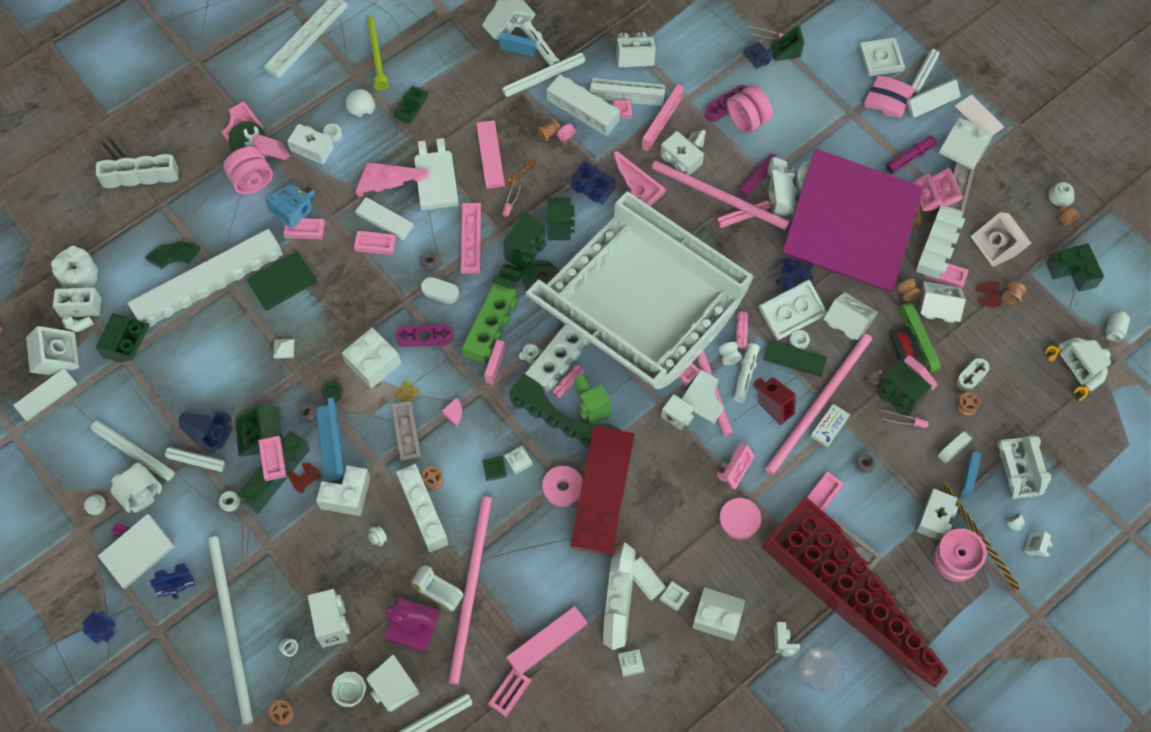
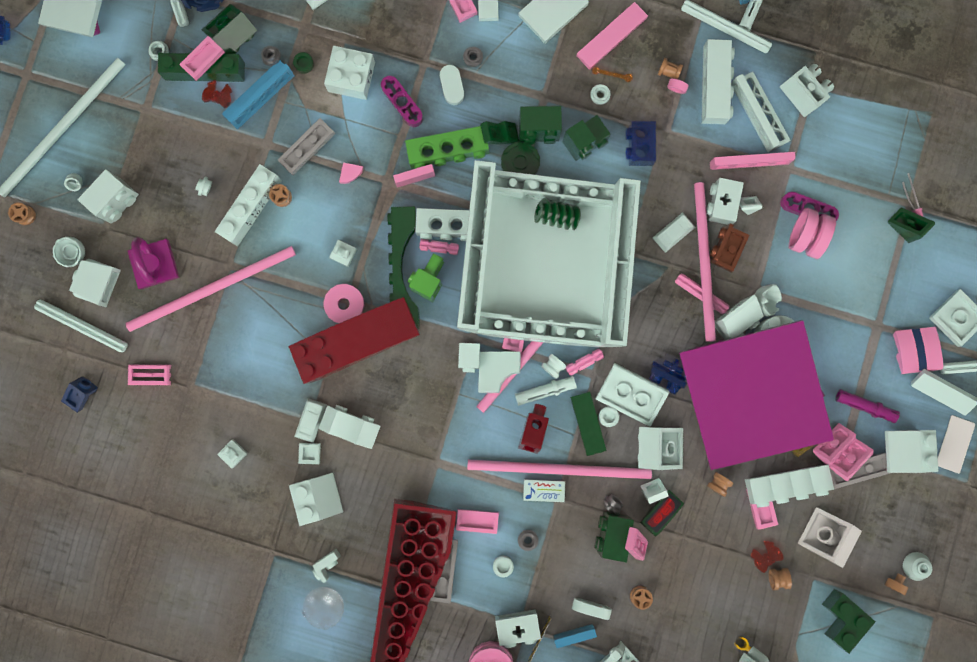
camera: 55 degrees right, 20 degrees up
clear blue hips [150,563,195,600] -> none
light aqua brick [316,466,370,516] -> none
clear yellow plate [395,381,419,403] -> none
light aqua animal [411,565,463,611] -> none
bright pink tile [461,203,481,274] -> none
dark green tile [483,456,507,481] -> none
bright pink piece [502,178,521,217] -> none
bright pink tile [506,606,588,676] -> none
light aqua plate [519,343,543,365] -> none
light aqua brick [603,542,635,650] -> none
bright pink tile [612,99,632,119] -> none
bright pink wing [613,151,666,207] -> none
bright pink plate [717,443,755,489] -> none
bright pink tile [719,498,762,540] -> none
magenta axle [739,153,778,197] -> none
dark blue bracket [744,42,773,69] -> none
piece [879,409,929,428] -> none
bright green beam [900,302,940,373] -> none
light aqua slope [919,281,966,323] -> none
light aqua beam [957,358,989,392] -> none
none -> light aqua brick [318,405,380,449]
none -> light aqua tile [493,555,514,577]
none -> dark green piece [534,198,581,230]
none -> light aqua plate [590,84,610,105]
none -> light aqua plate [641,478,668,504]
none -> light aqua tile [652,212,696,253]
none -> copper bracket [710,223,750,272]

